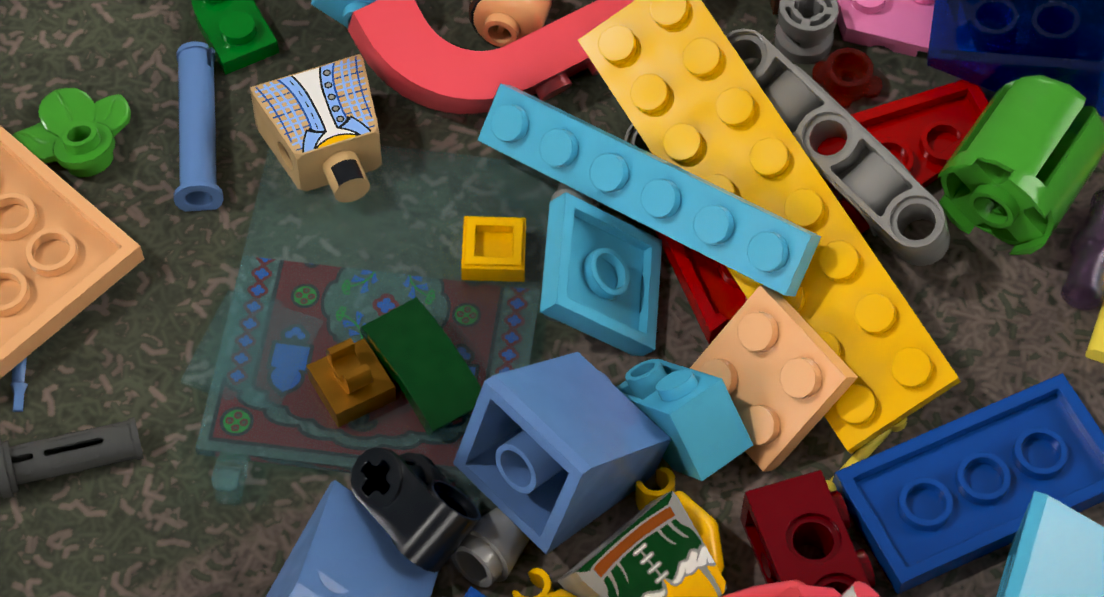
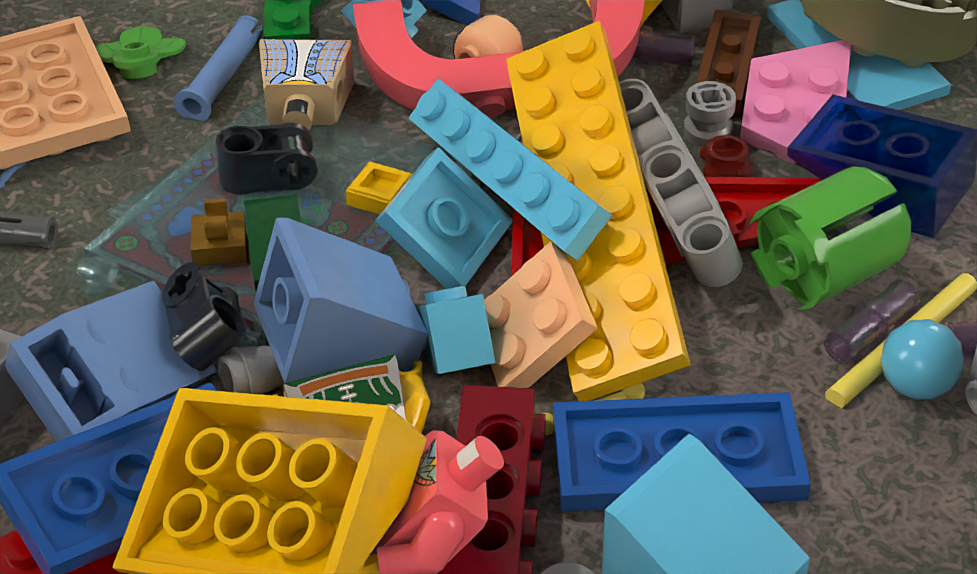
camera: 25 degrees right, 15 degrees down
none -> black piece [216,123,318,194]

